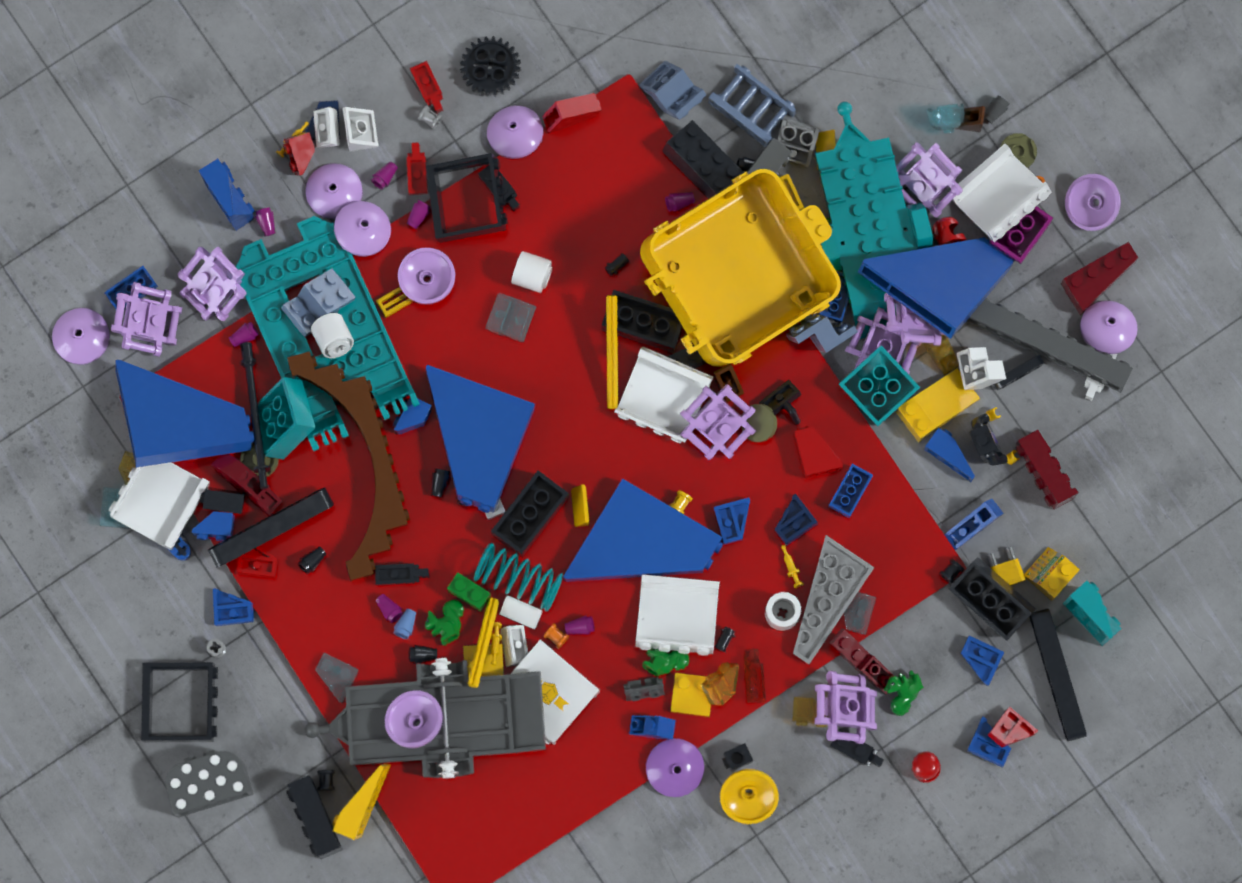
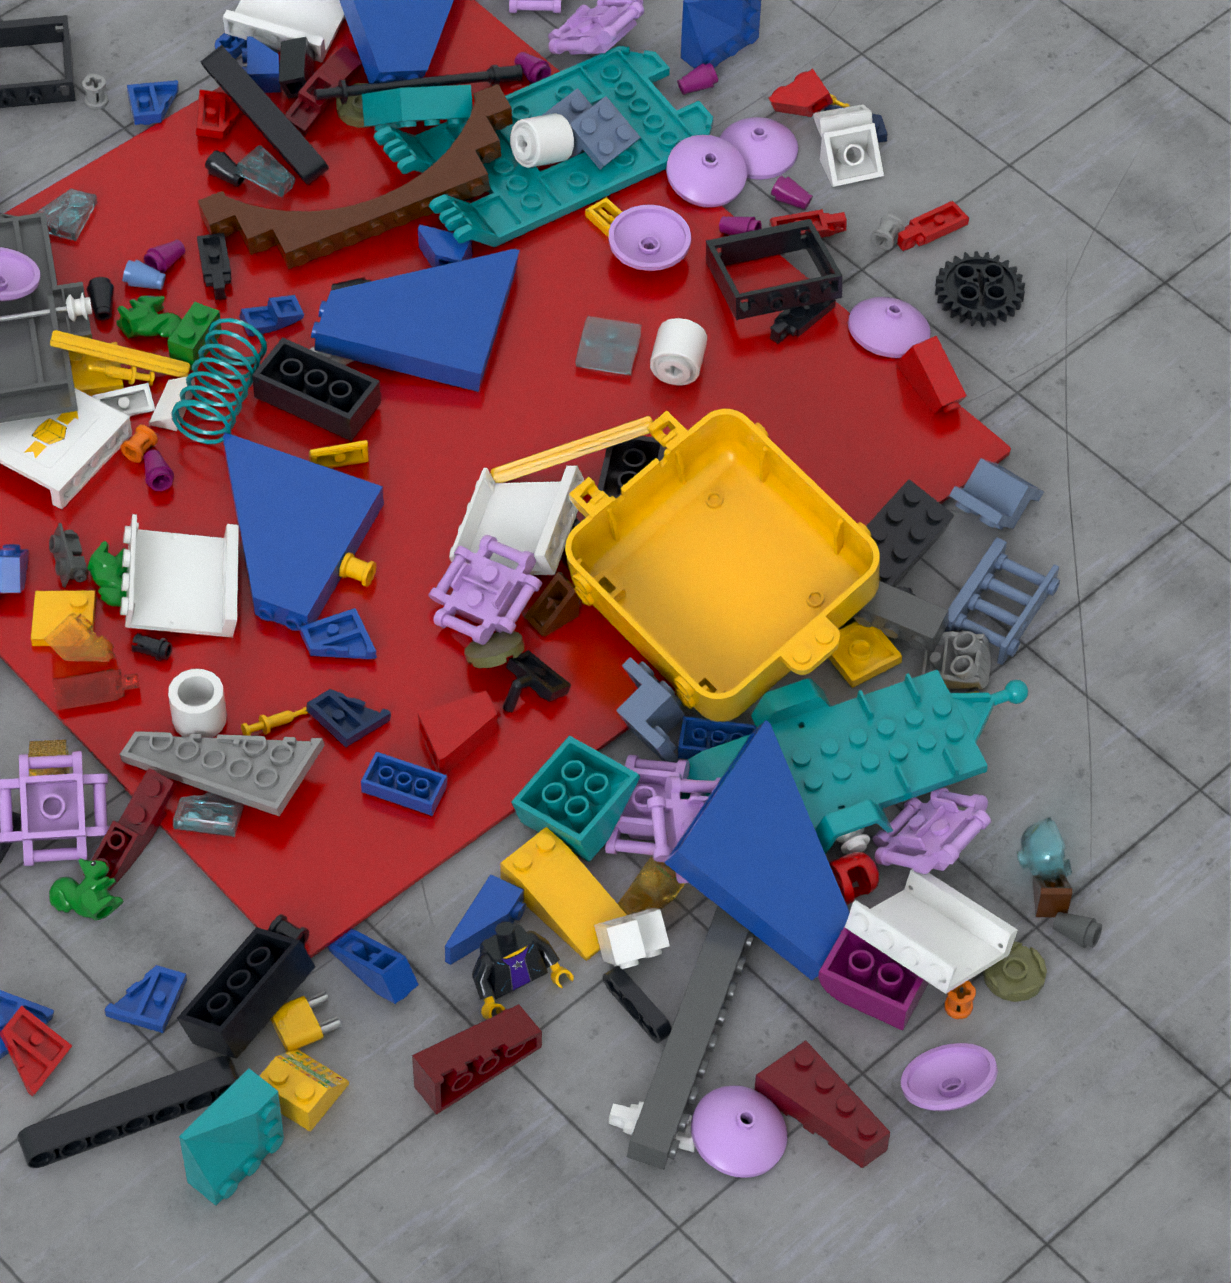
camera: 80 degrees right, 25 degrees down
none -> clear light blue wing [235,145,296,197]
none -> blue slope [239,295,304,337]

